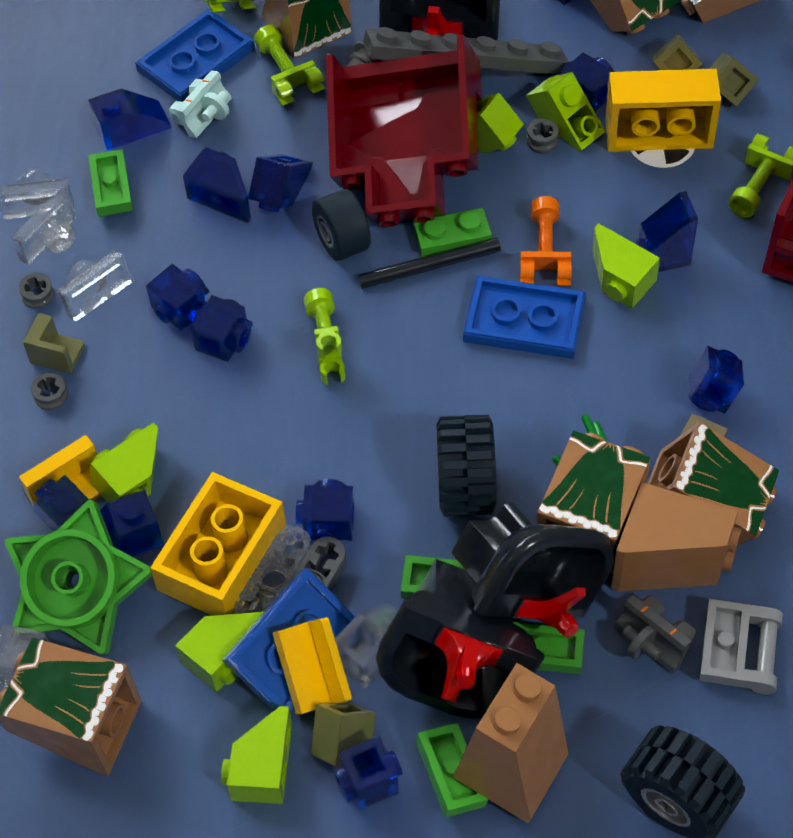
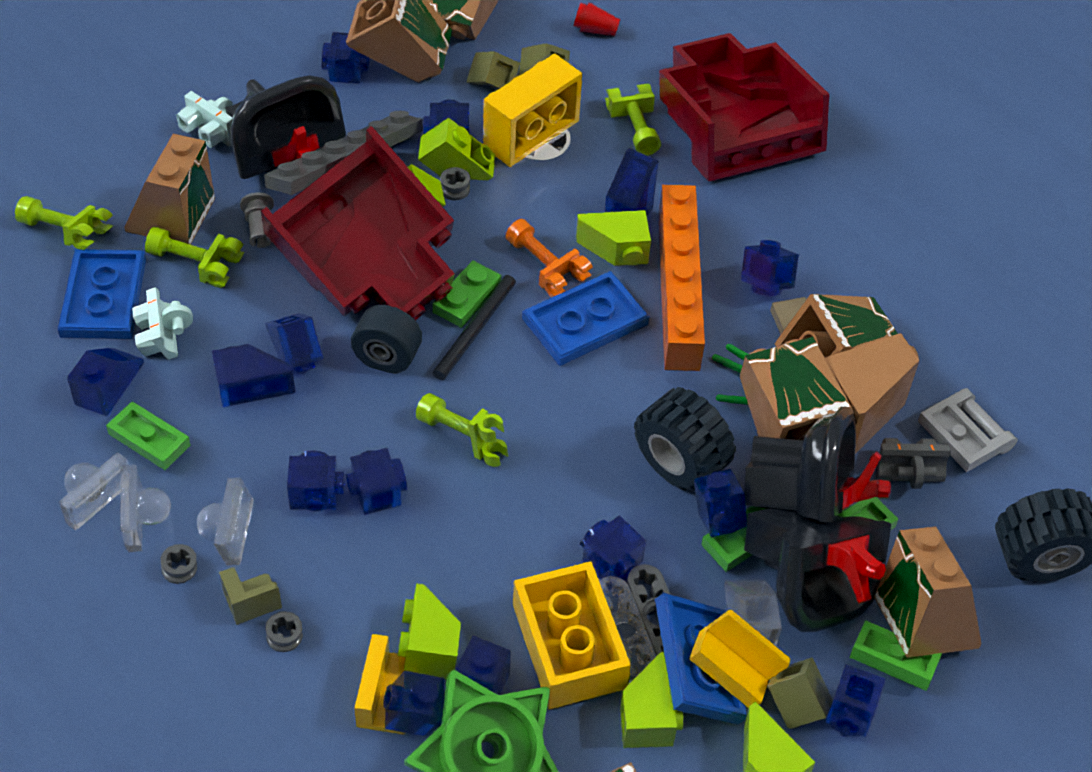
camera: 50 degrees left, 5 degrees down
none -> orange brick [658,184,705,371]
none -> clear blue brick [694,468,747,538]

